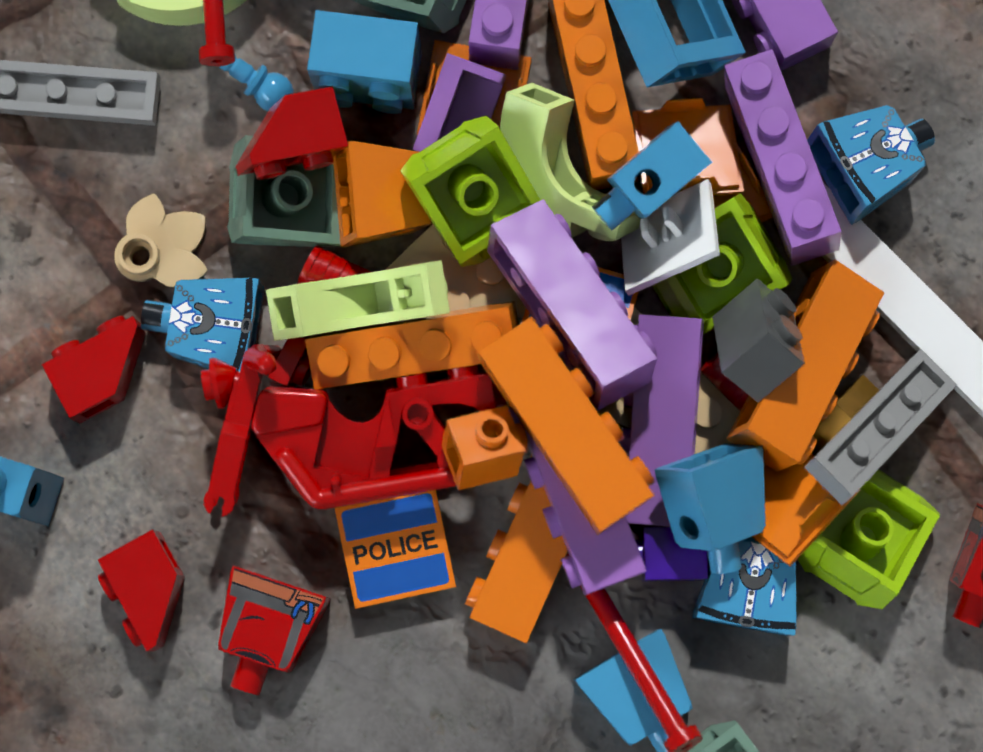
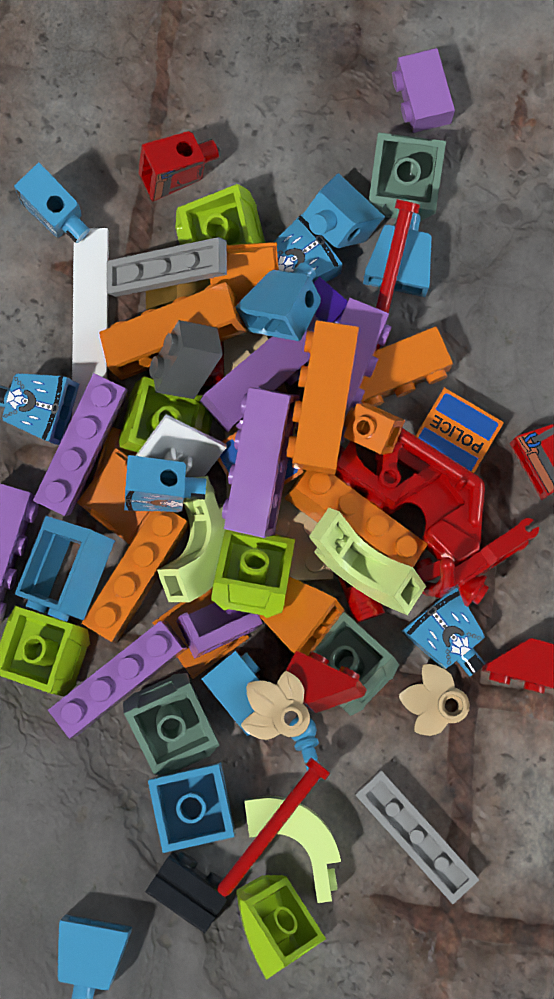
camera: 135 degrees left, 0 degrees up
none -> tan plate [241,671,310,740]
none -> dark azure torso [303,173,385,248]

